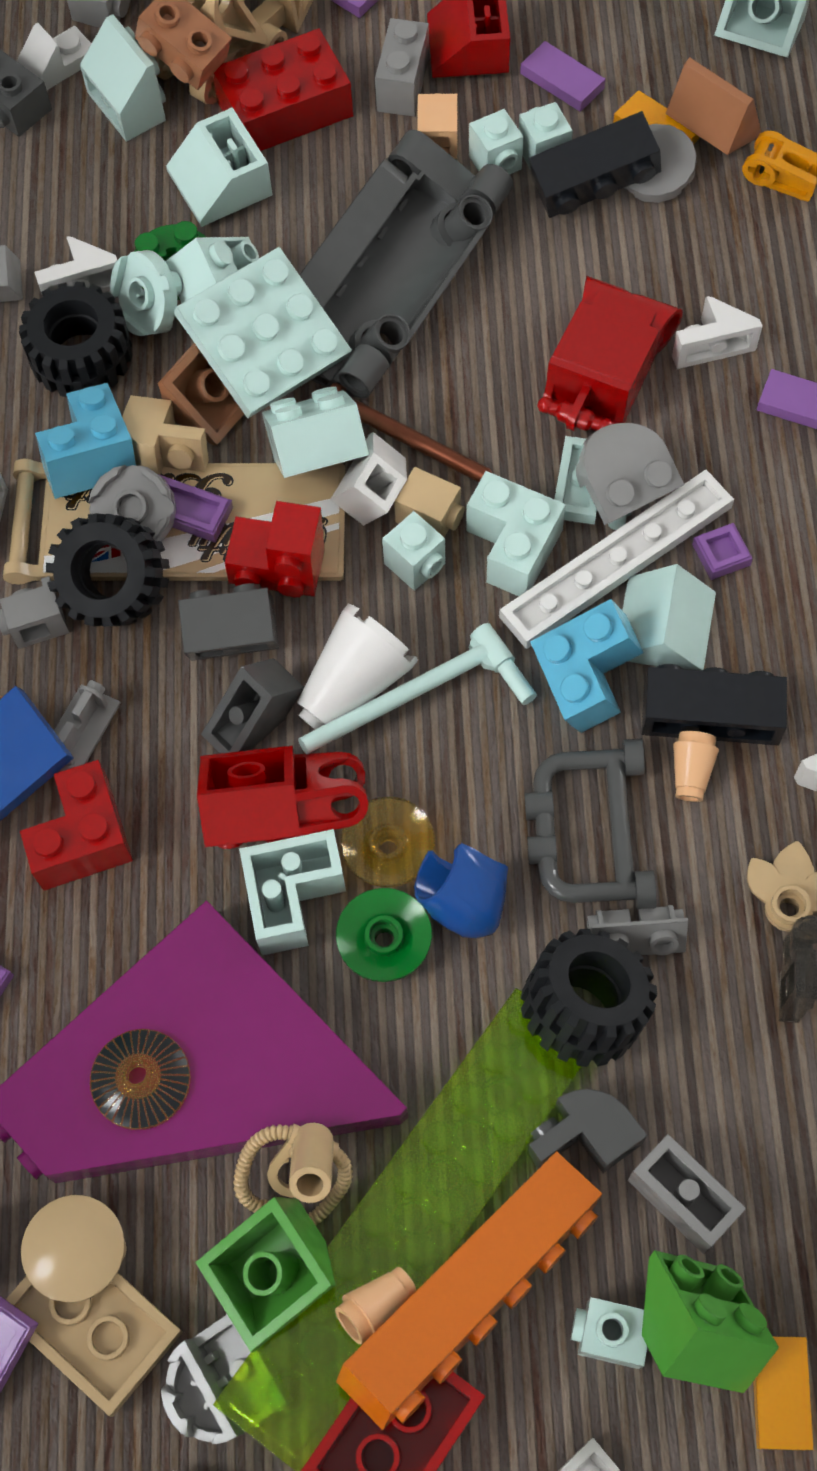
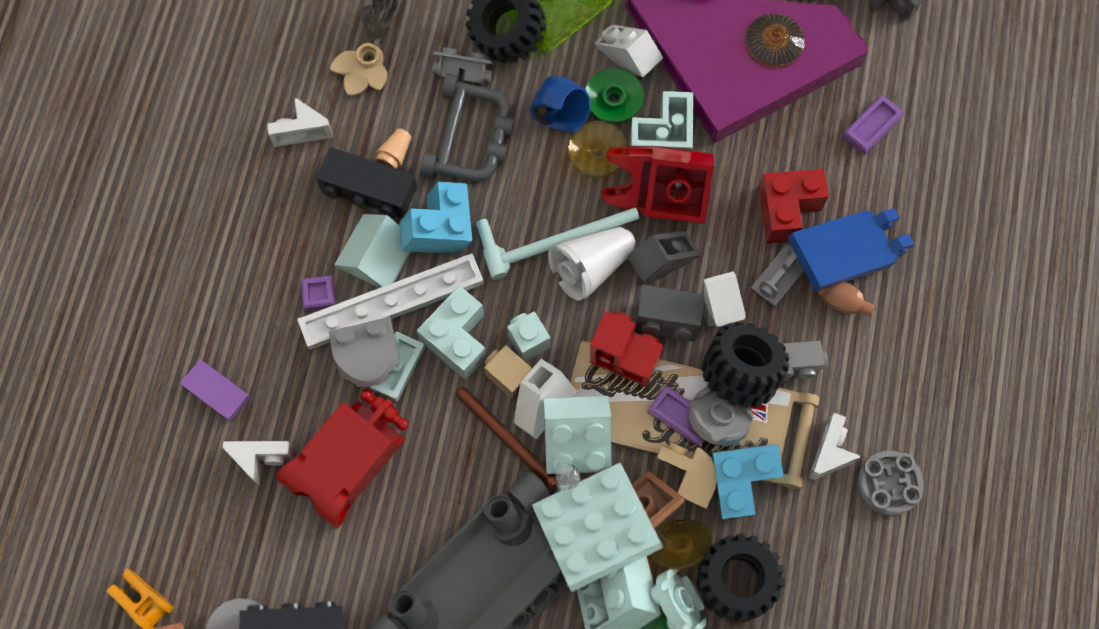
camera: 170 degrees left, 5 degrees up
none -> clear hinge [556,463,581,490]
none -> white slope [594,25,663,77]
none -> clear yellow dish [649,520,712,569]
none -> white slope [704,271,745,327]

